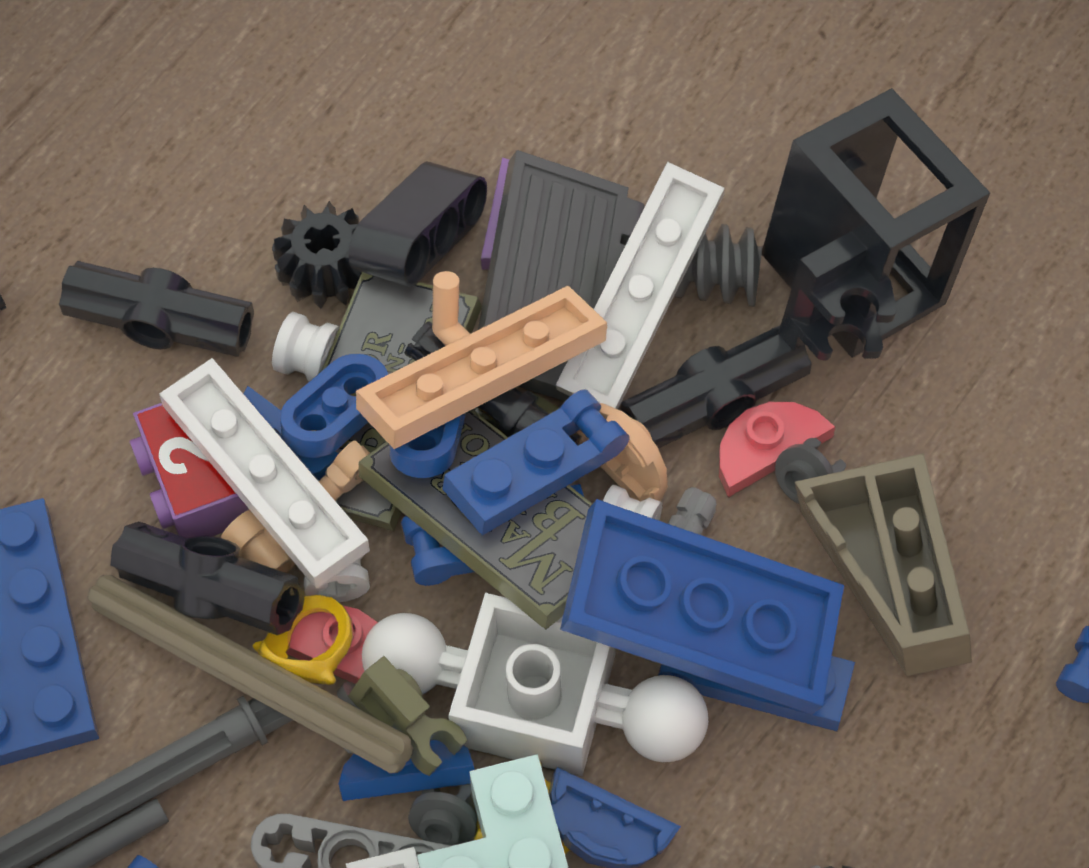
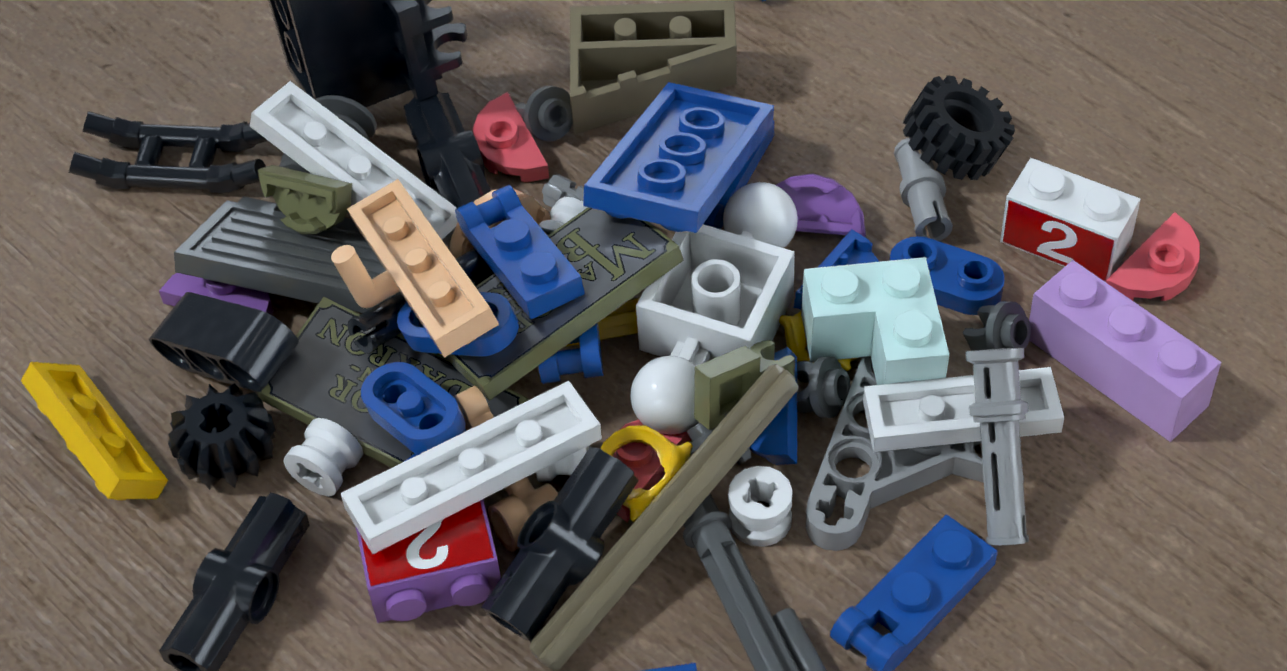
camera: 80 degrees left, 10 degrees down
none -> yellow plate [21,362,168,501]
none -> black piece [69,111,268,193]
none -> olive plate [258,165,352,234]
none -> white wheel [728,466,792,547]
none -> medium lavender plate [776,173,866,237]

